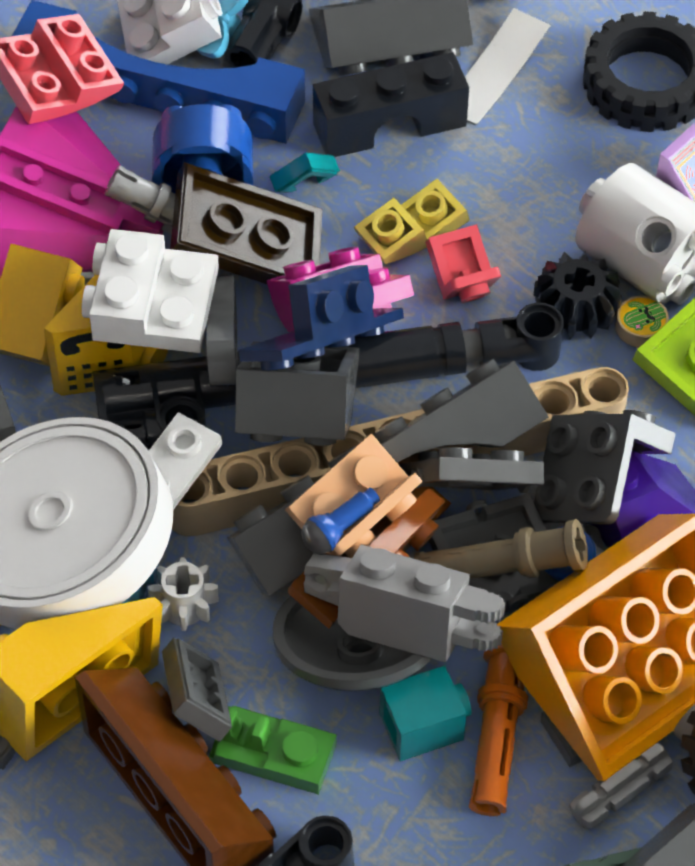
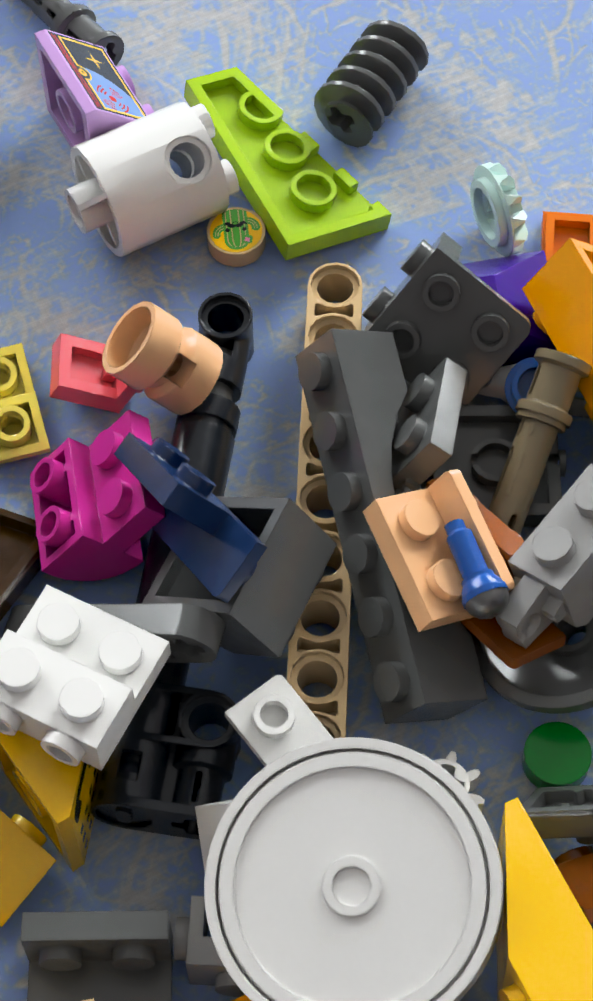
camera: 70 degrees left, 5 degrees up
black gear [533,251,622,340] -> none
none -> light nougat wheel [102,301,223,415]
none -> green tile [522,722,592,788]

